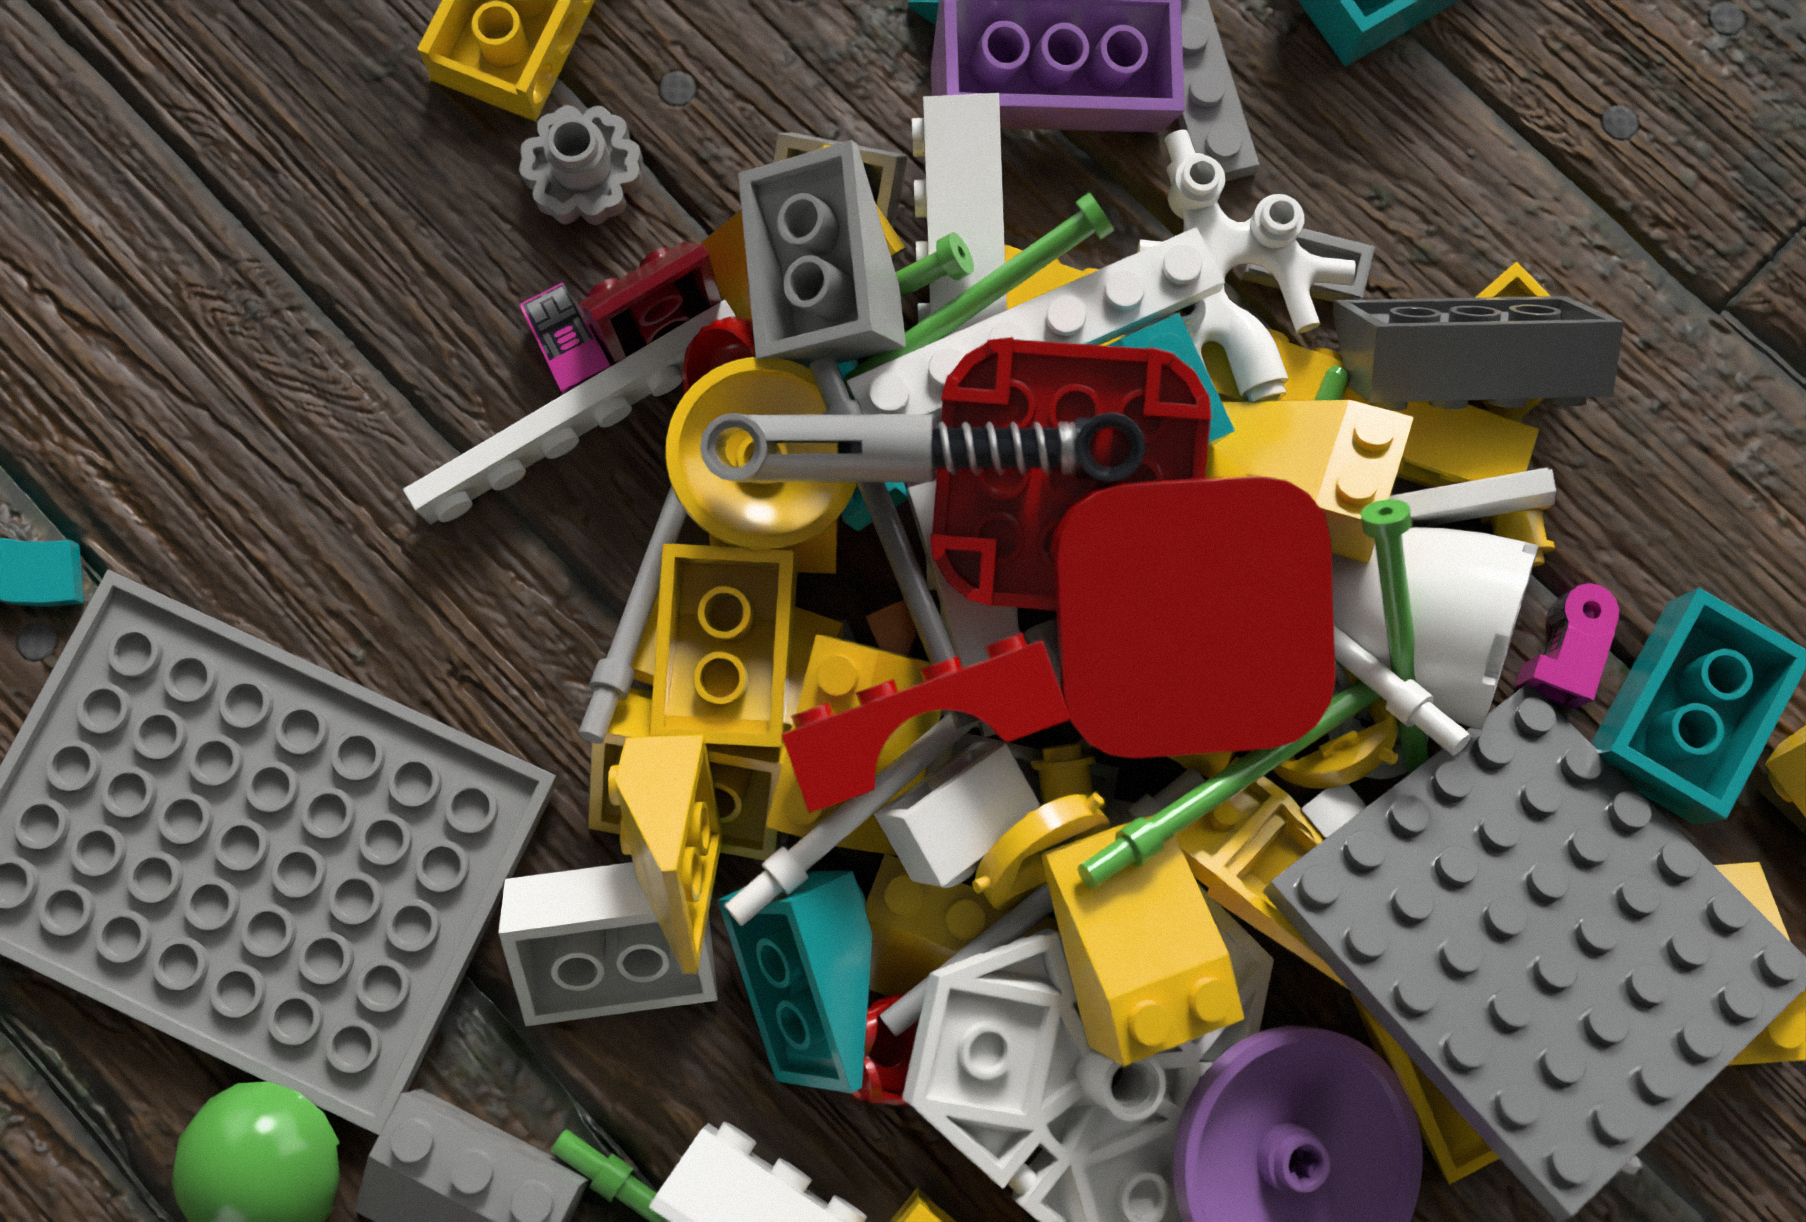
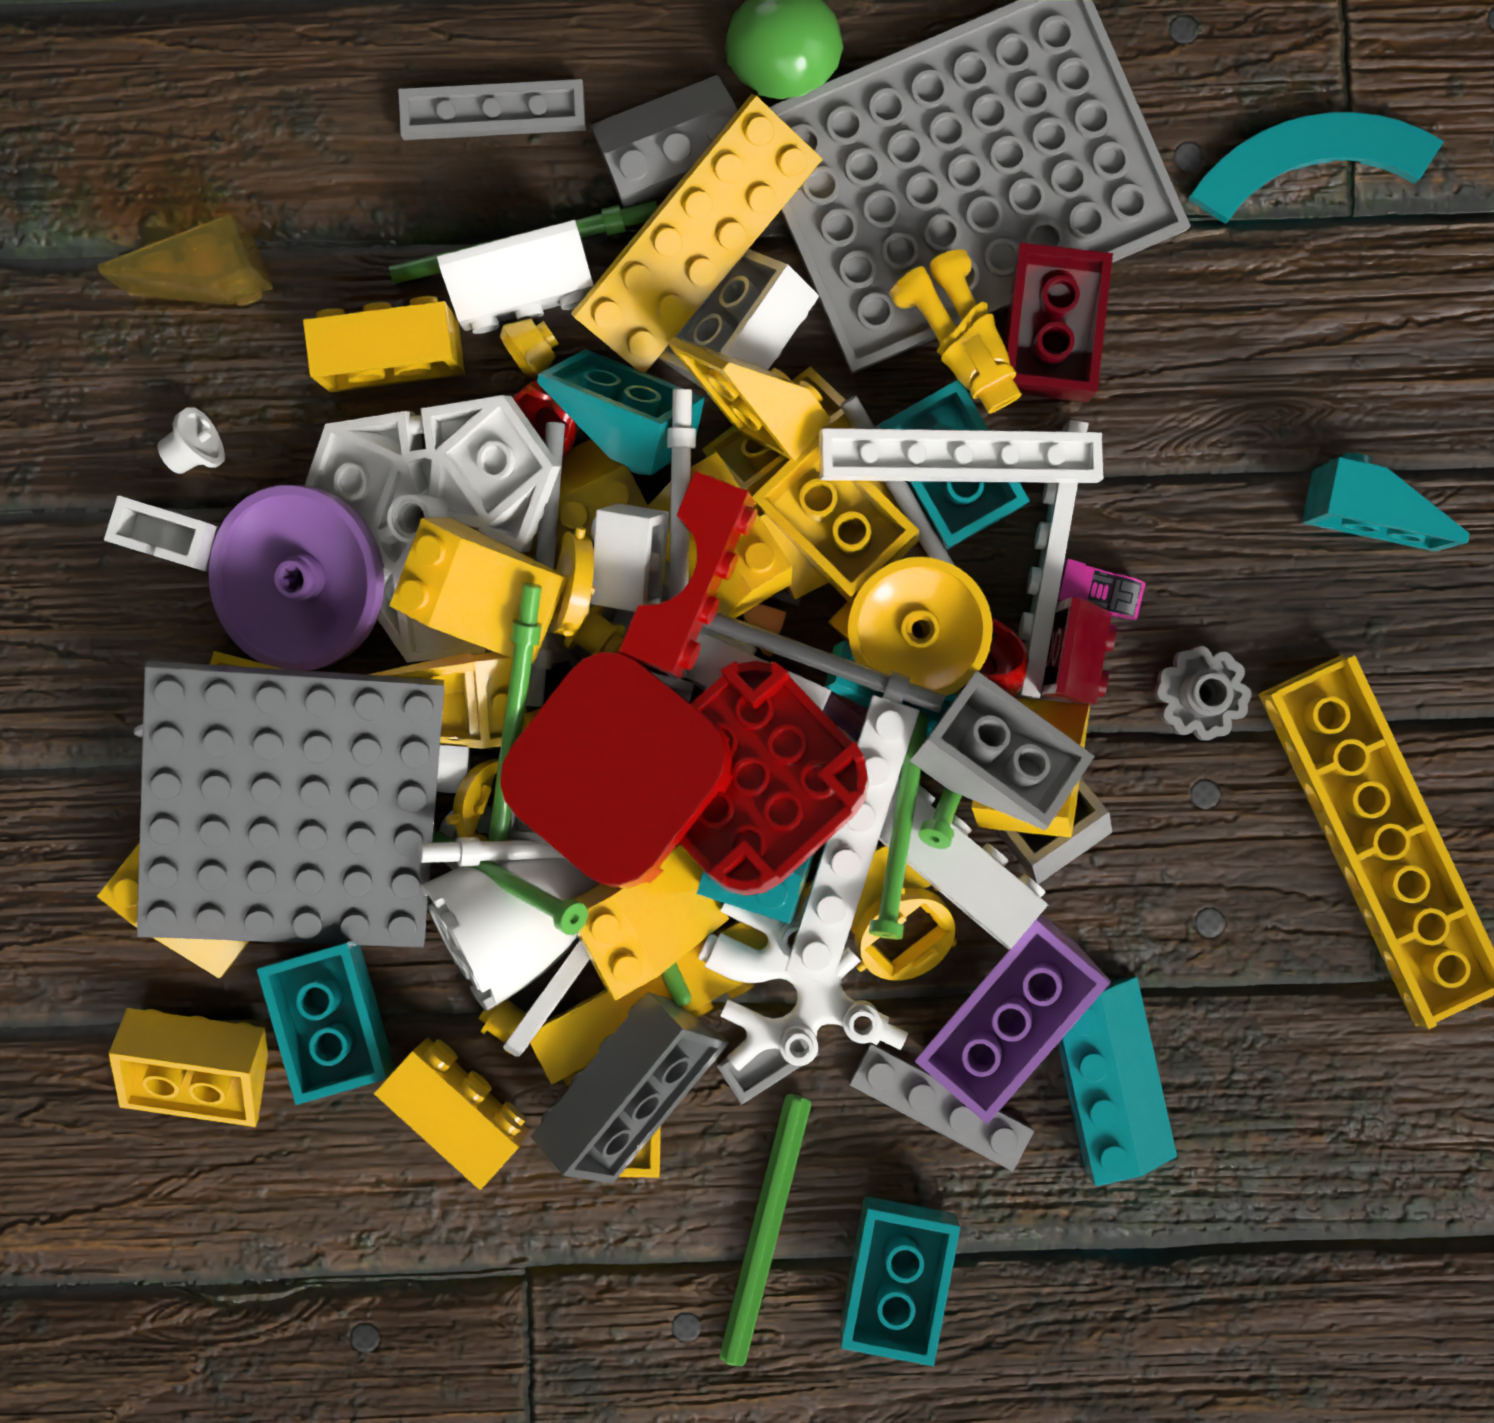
camera: 135 degrees right, 10 degrees up
piece [700,412,1145,483] -> none
dark pink leg [1514,583,1619,710] -> none
none -> yellow brick [374,1037,529,1190]
none -> yellow cone [500,318,559,379]
none -> yellow plate [571,94,823,373]
none -> bright green axle [719,1094,811,1366]
none -> white plate [819,428,1103,483]
none -> yellow piece [855,884,957,980]
none -> teal brick [879,380,1030,551]
none -> yellow piece [889,249,1022,414]
none -> dark red slope [1003,242,1113,402]
none -> teal slope [1302,453,1470,552]

